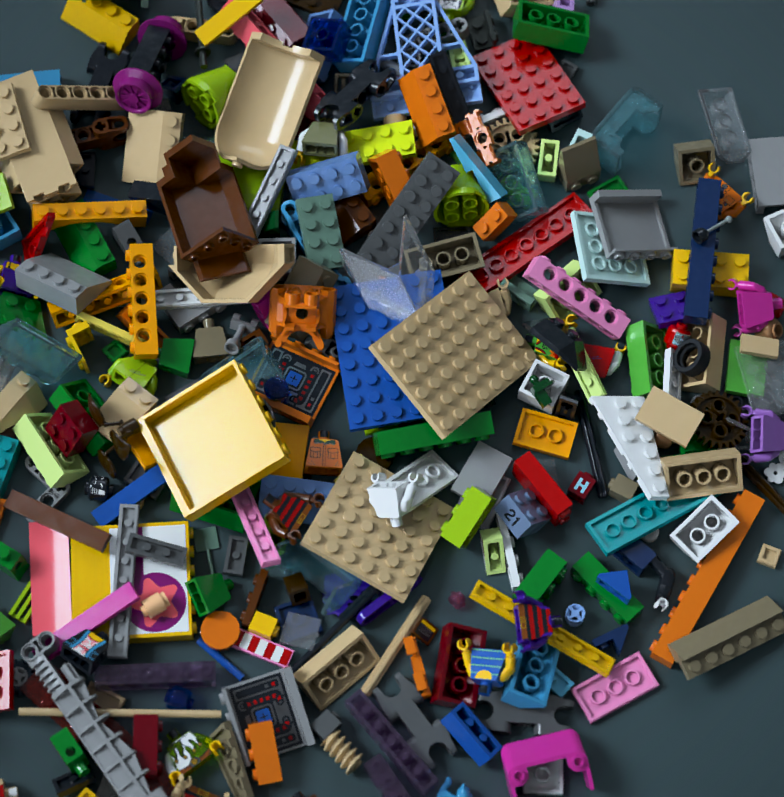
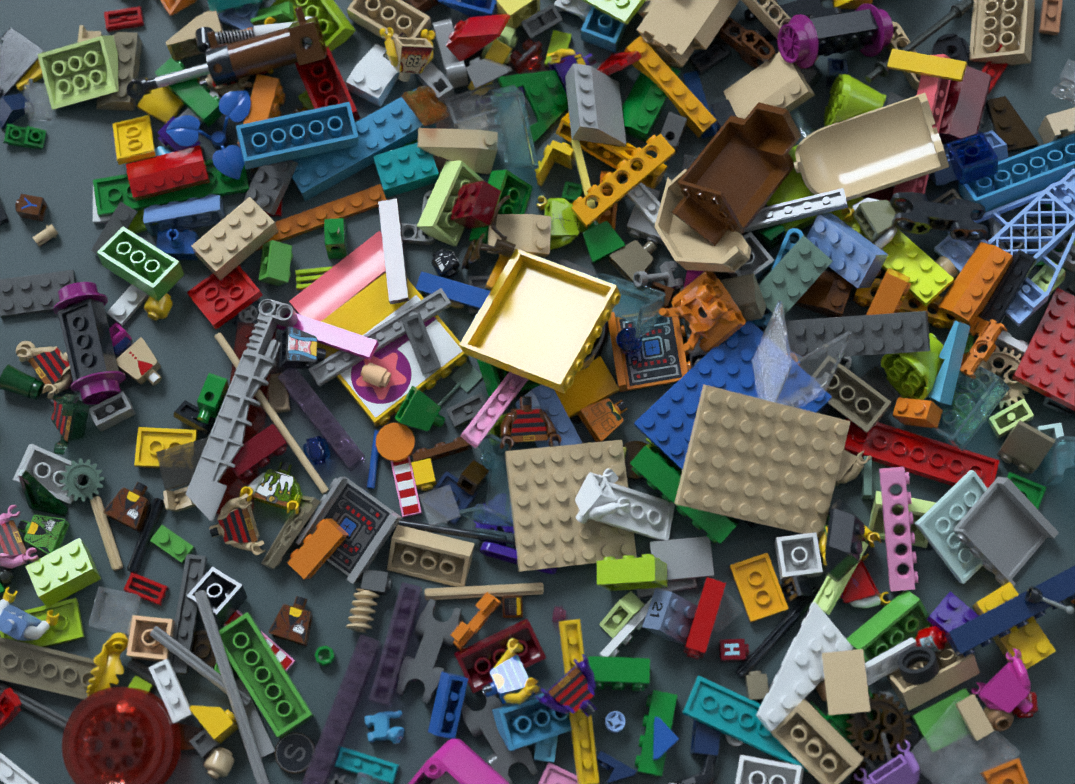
camera: 60 degrees right, 5 degrees up
dark green piece [530,375,555,409] -> none

